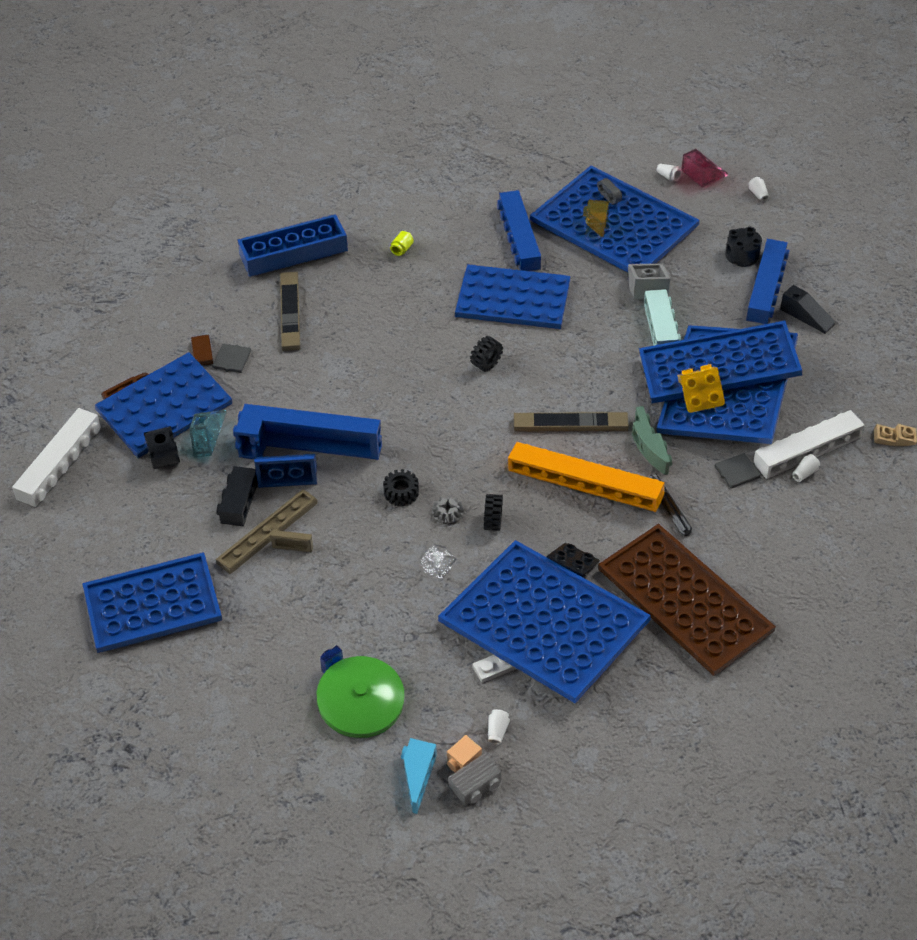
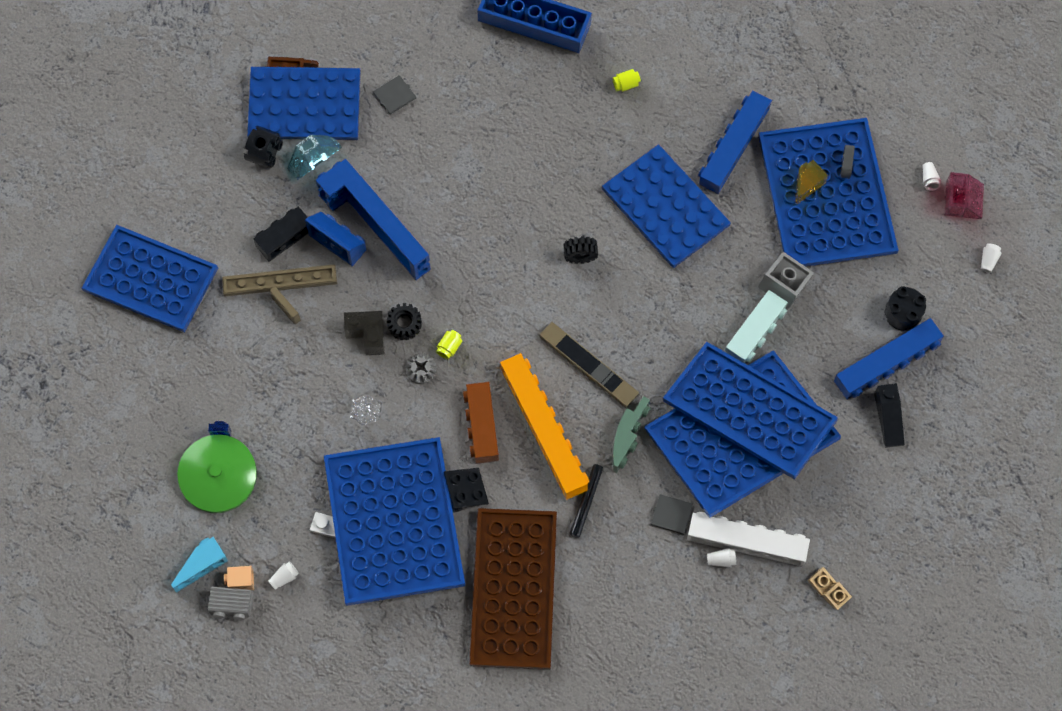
camera: 40 degrees right, 20 degrees up
white brick [12,408,101,507] -> none
reddish brown tile [191,334,213,366] -> none
tile [280,272,300,351] -> none
black tyre [484,494,503,531] -> none
yellow bracket [677,364,725,413] -> none
none -> clear smoke brick [344,311,385,355]
none -> neon yellow brick [436,330,462,360]
none -> dark orange brick [463,382,499,464]

